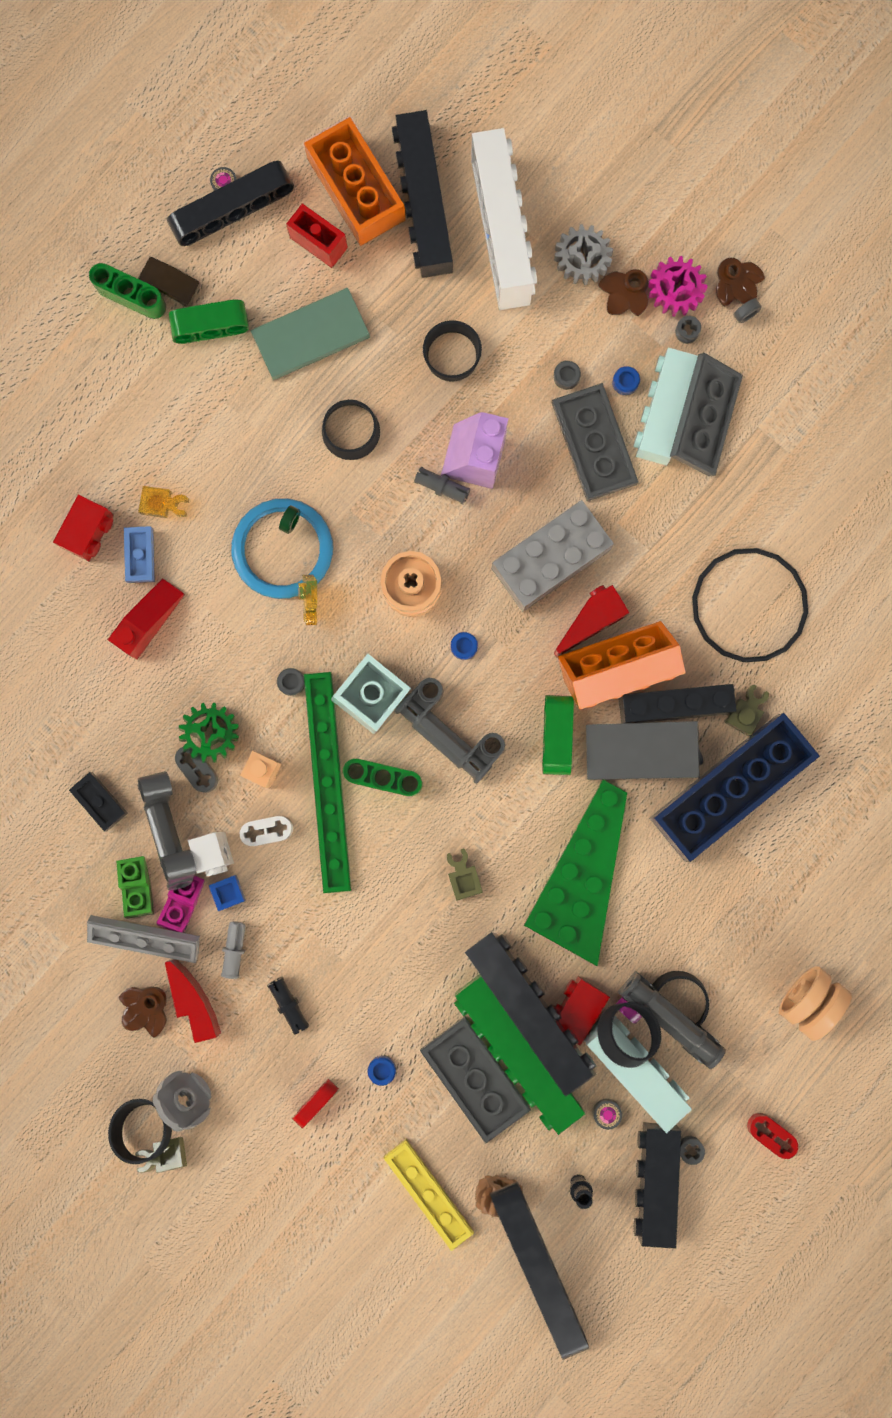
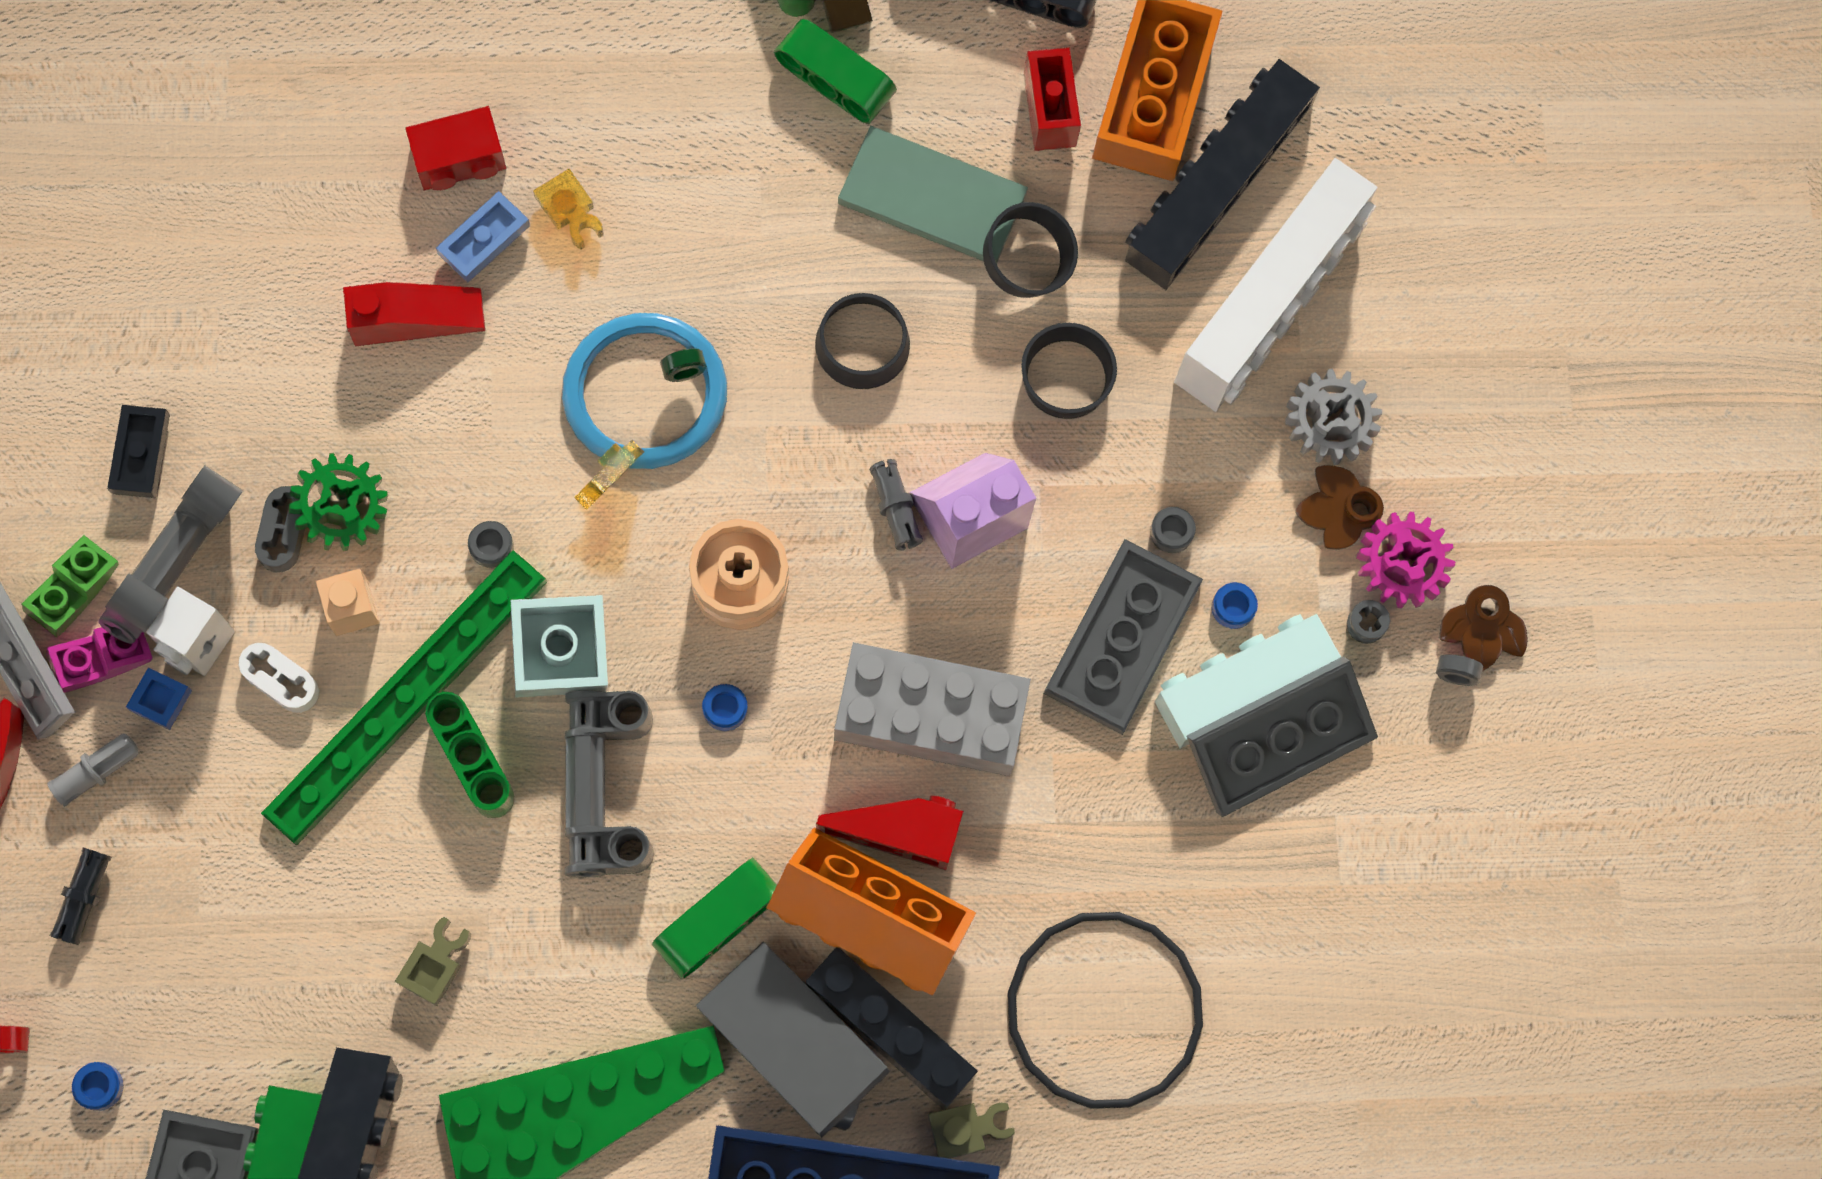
camera: 35 degrees right, 10 degrees down
none -> black tyre [983,202,1078,298]

